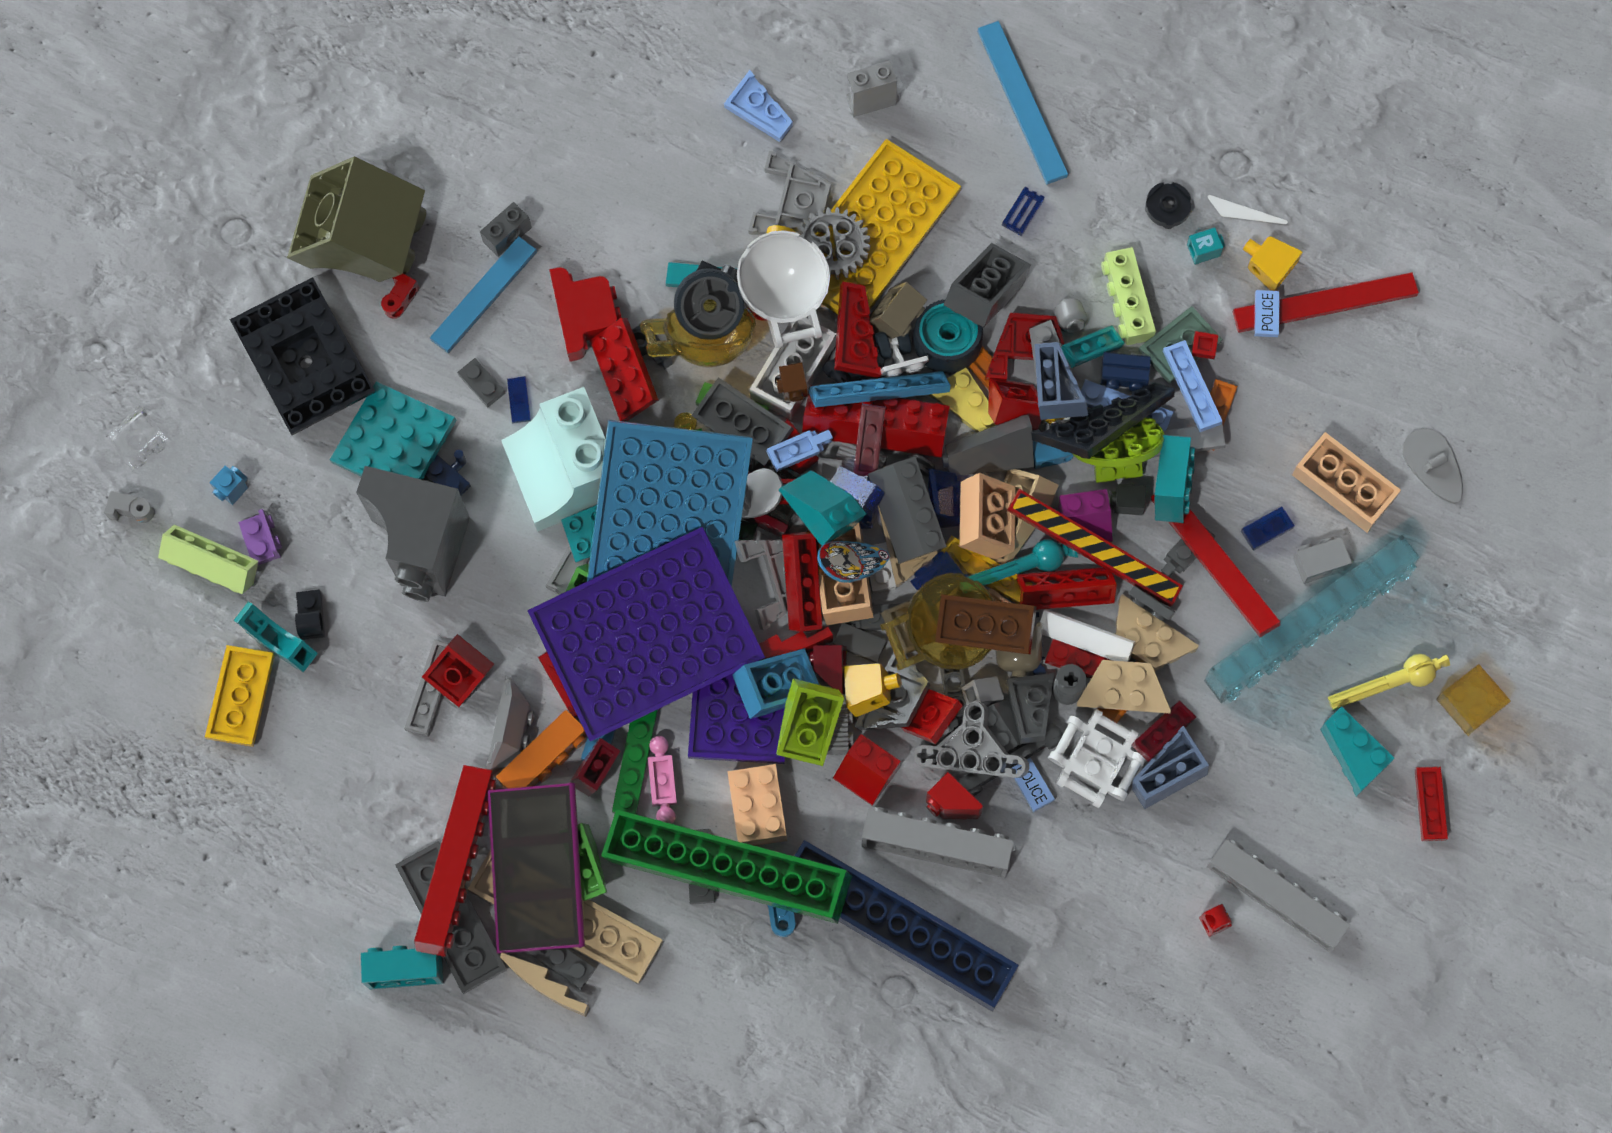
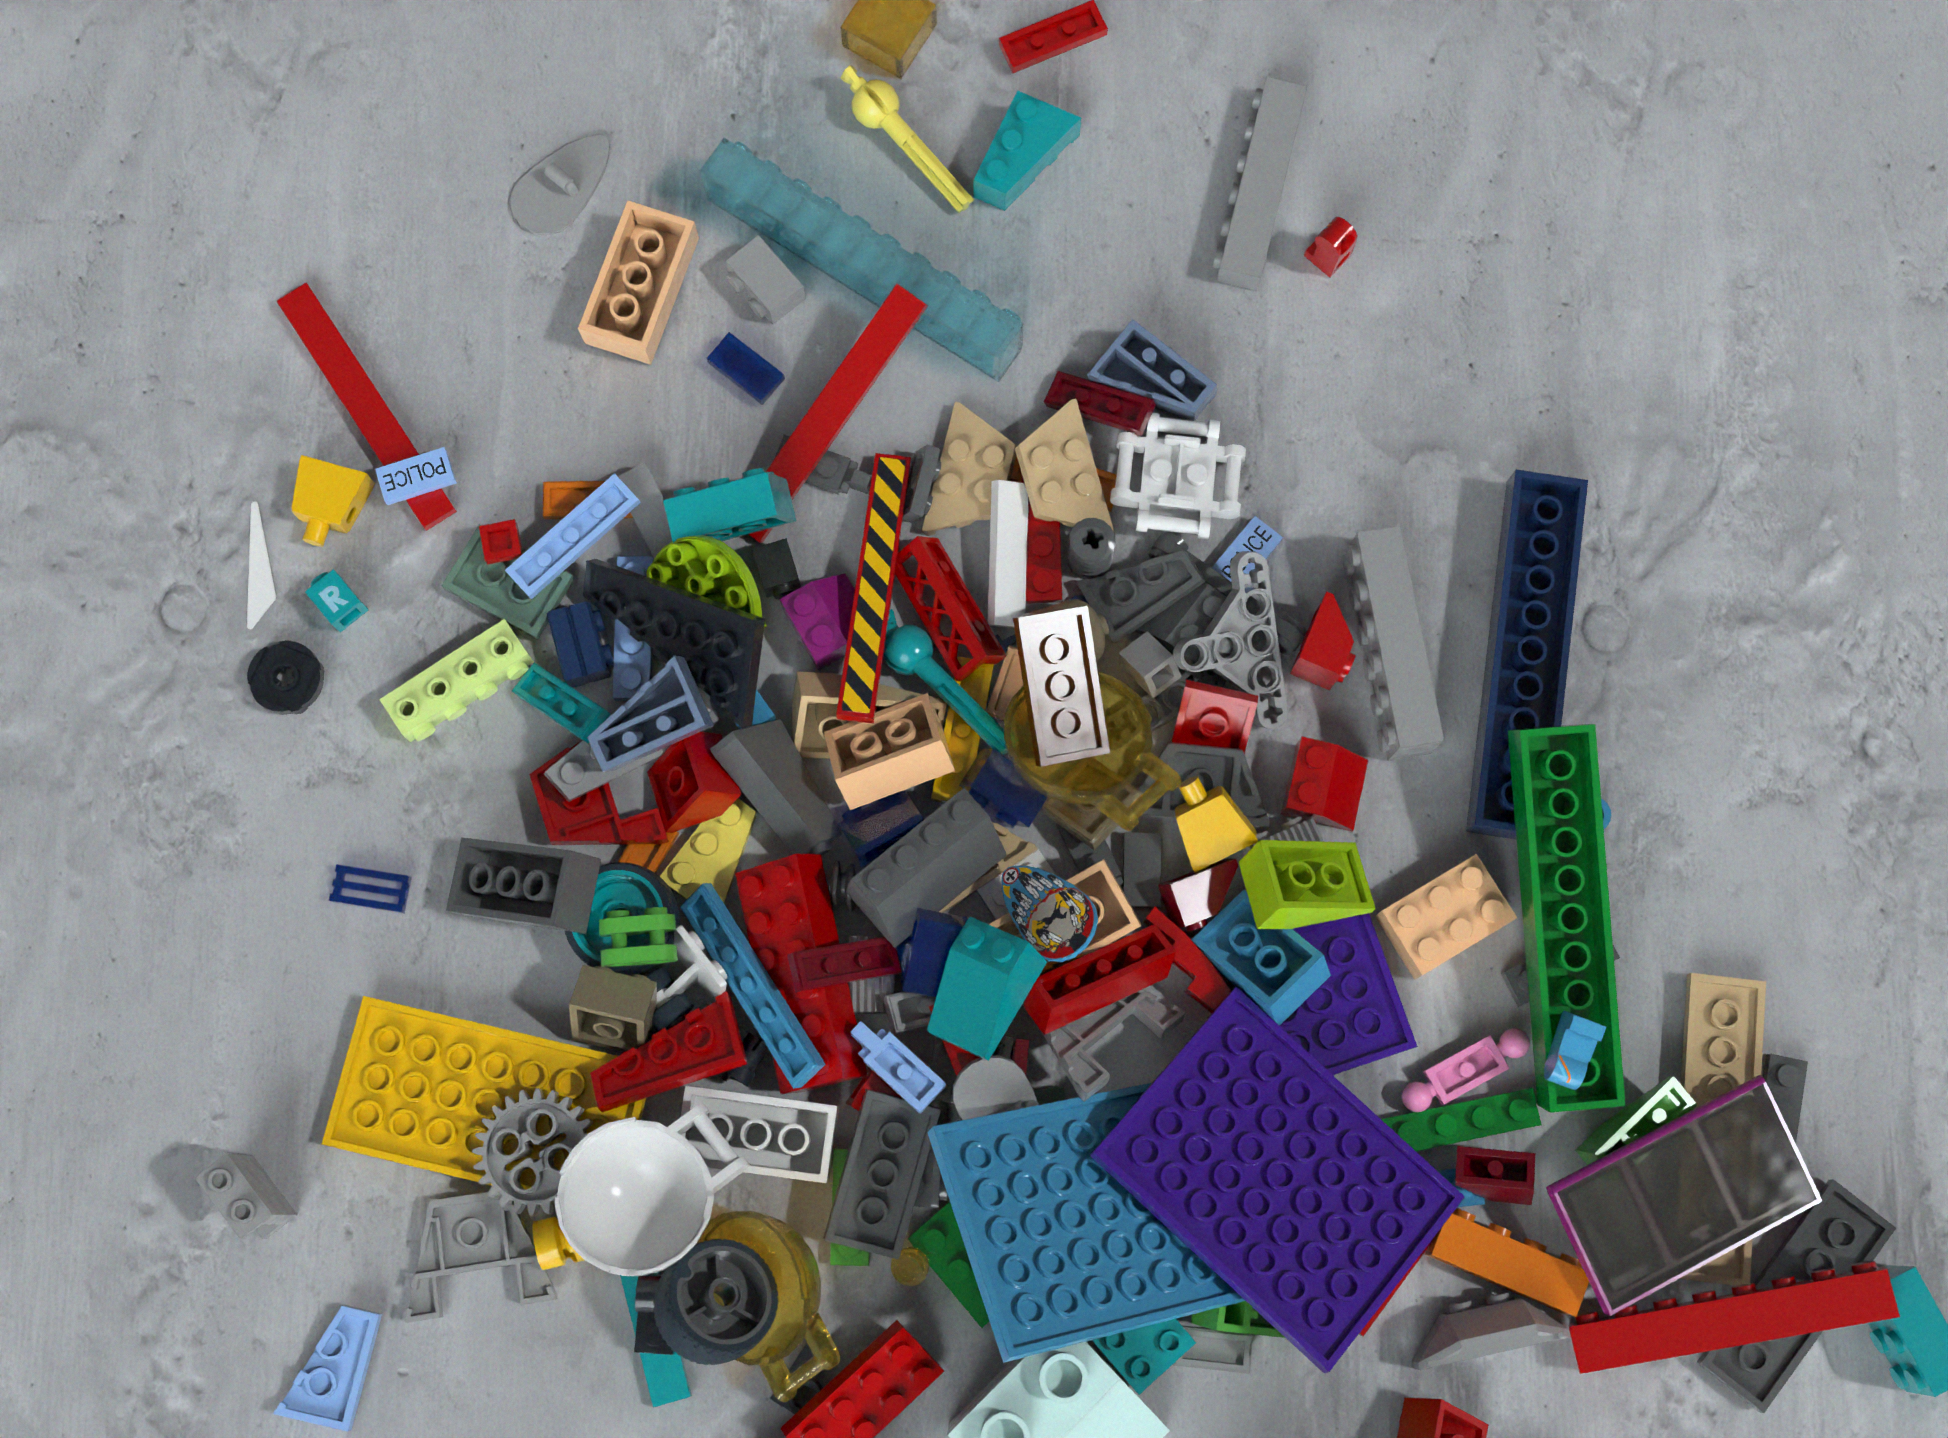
camera: 115 degrees left, 5 degrees up
tan slope [500,953,589,1017] -> none
reddish brown brick [776,362,808,402] -> none
dark azure tile [977,21,1068,185] -> none
light grey head [1054,298,1088,333] -> none
none -> bright green brick [599,907,678,967]
none -> dark azure leg [1544,1010,1606,1090]

